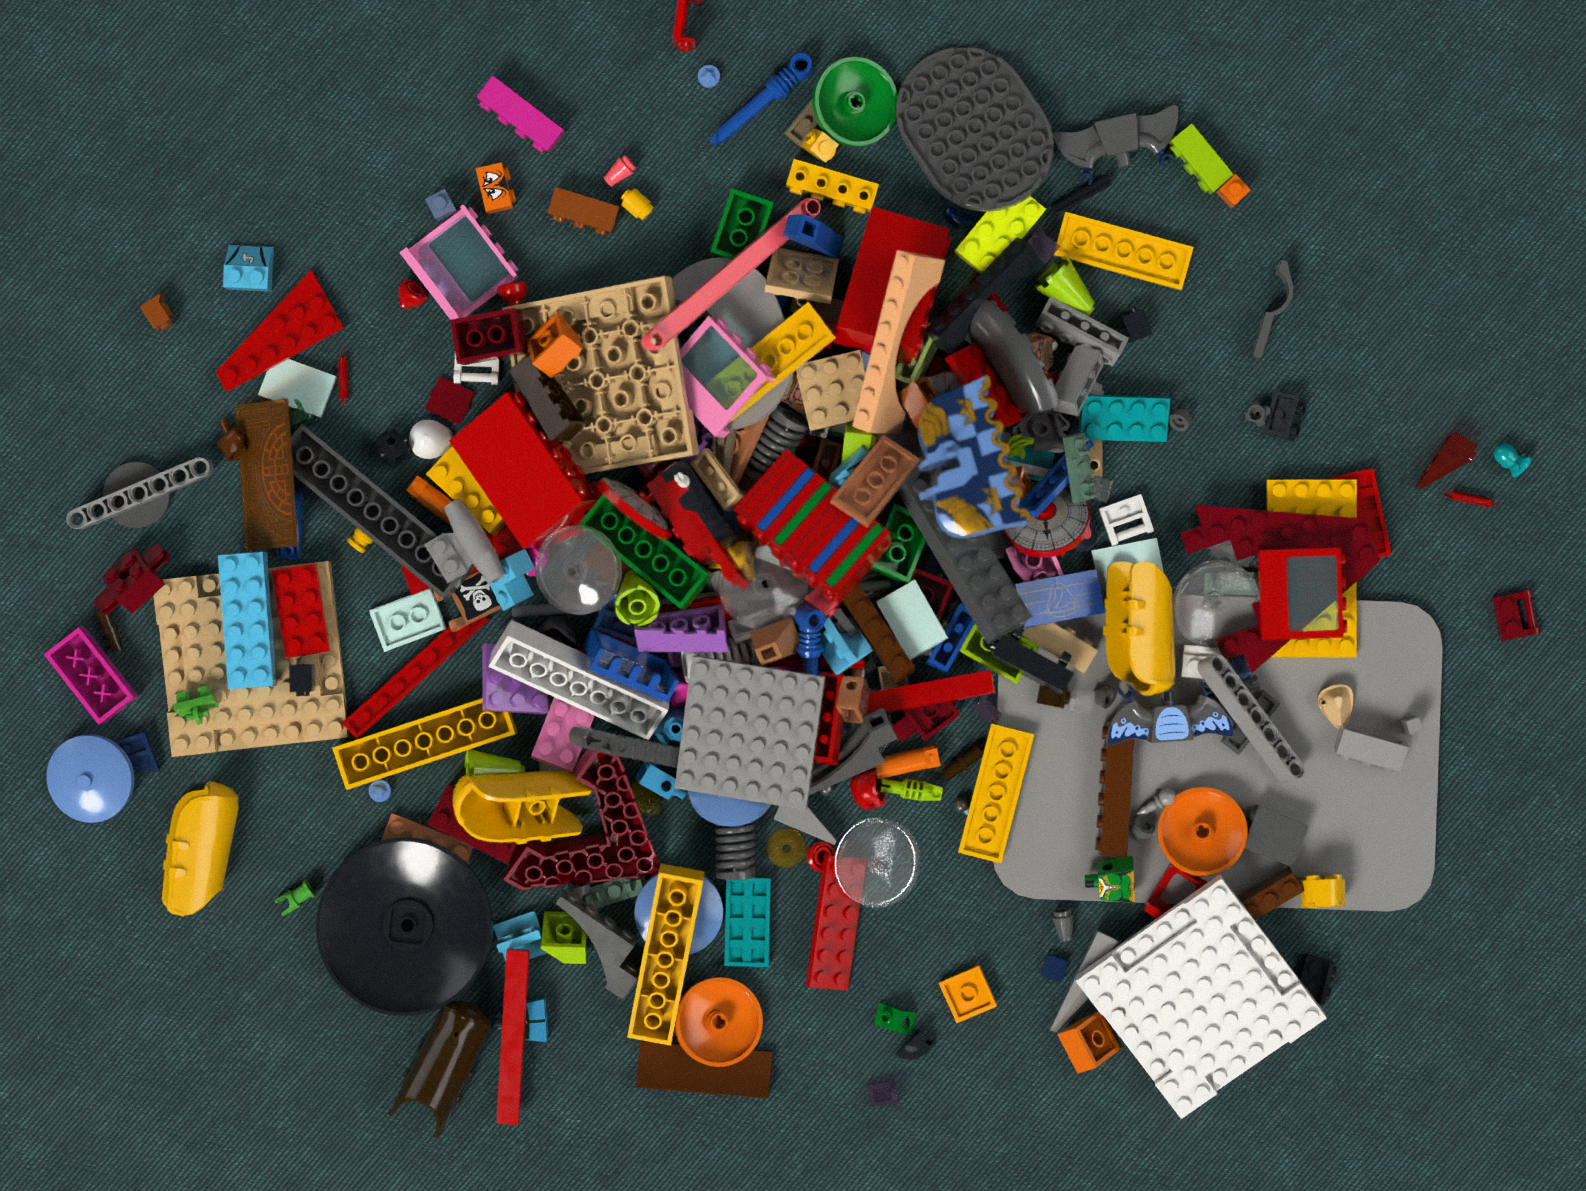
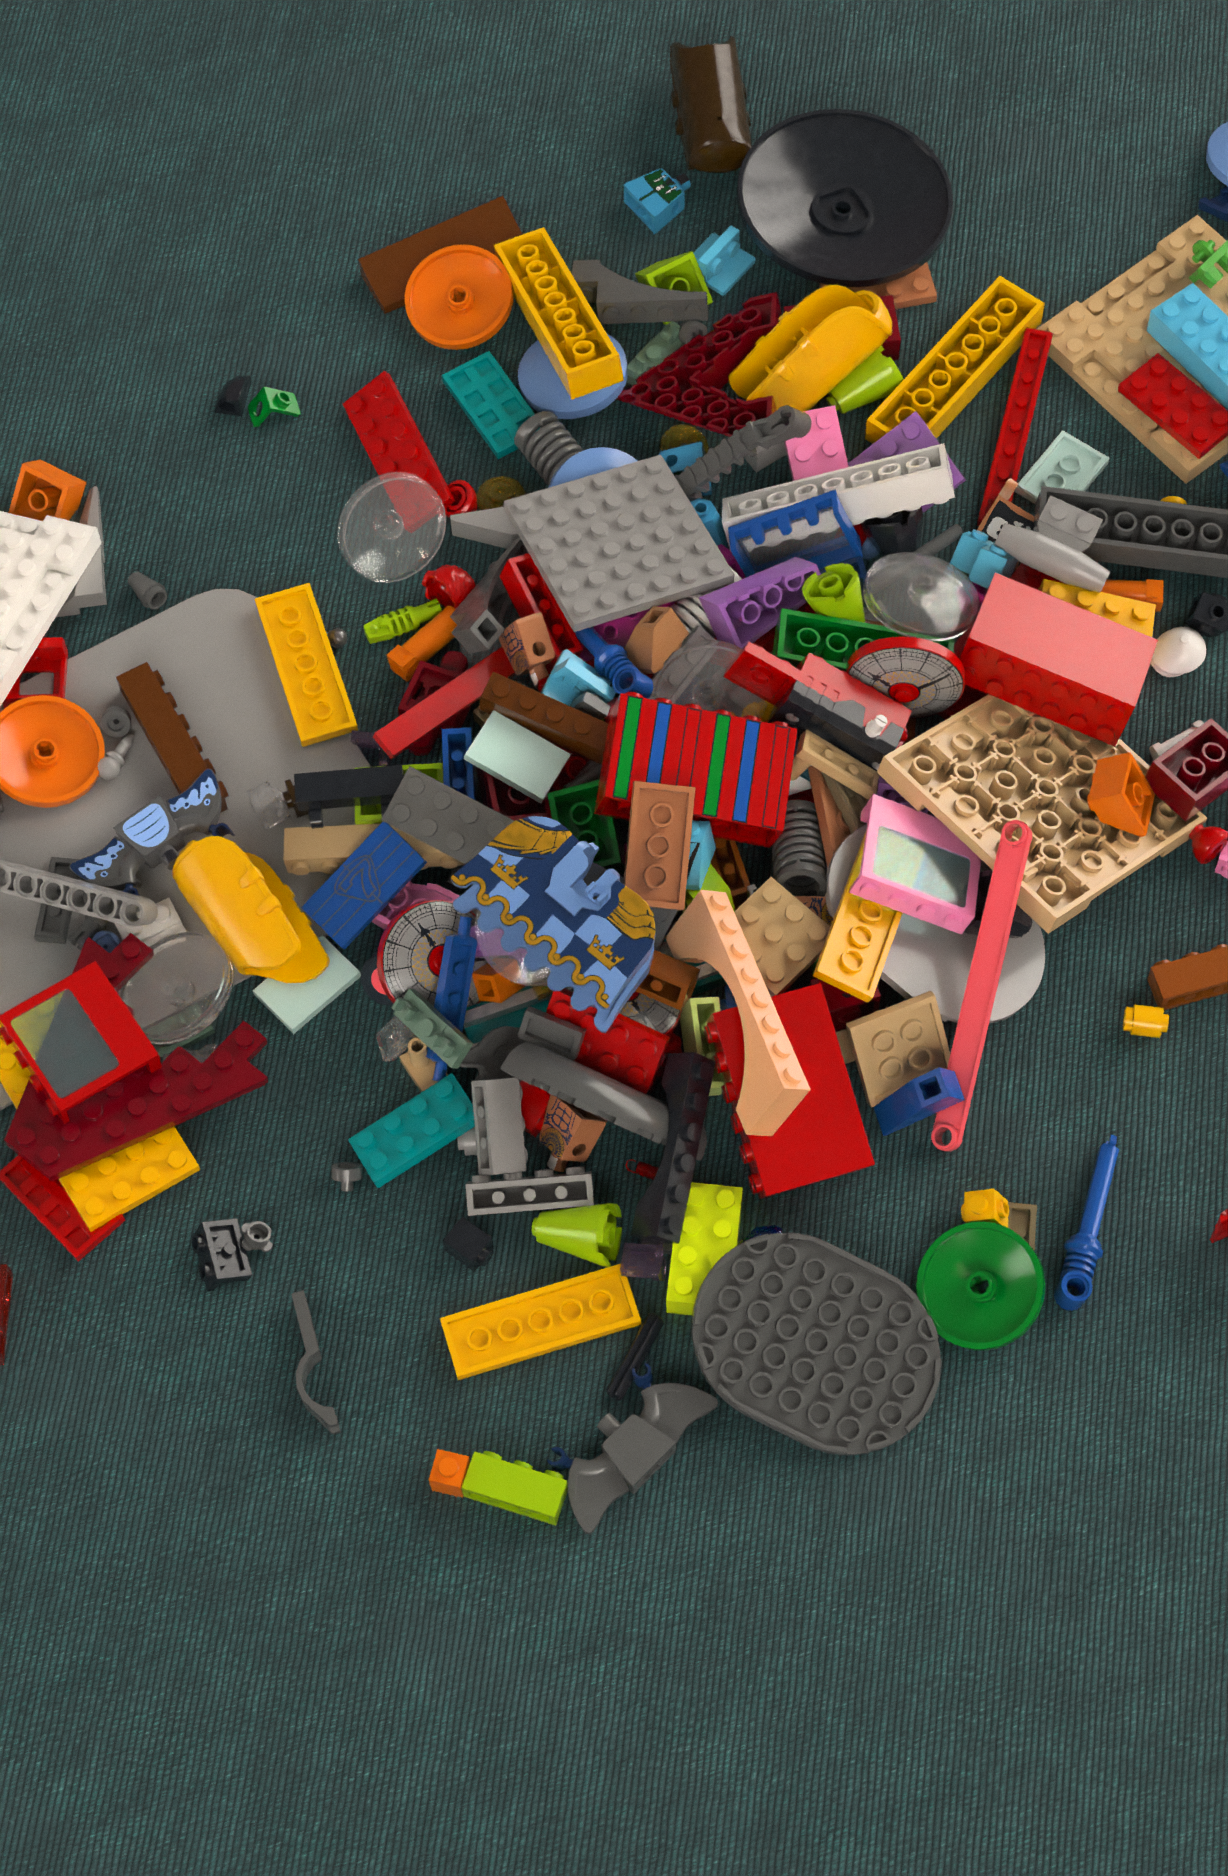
camera: 155 degrees right, 25 degrees down
yellow animal [162,781,239,916] -> none
bright green piece [274,880,316,916] -> none
black brick [289,664,316,696] -> none
medium blue tile [369,779,392,802] -> none
dark red piece [425,376,475,425] -> none
red tile [496,948,530,1125] -> none
dark brown wedge [509,354,588,441] -> none
coral cone [603,155,636,187] -> none
medium blue tile [698,65,720,88] -> none
green brick [710,188,774,259] -> none
yellow brick [786,159,879,214] -> none
clear purple tile [867,1078,898,1107] -> none
light orange plate [939,964,998,1023] -> none
dark brown pin [940,745,983,782] -> none
lime piece [997,434,1034,459] -> none
dark blue tile [1040,954,1069,982] -> none
green torso [1085,856,1135,903] -> none
dark grey tile [1093,685,1116,709] -> none
white plate [1099,494,1154,546] -> none
none -> dark grey tile [517,1006,586,1060]

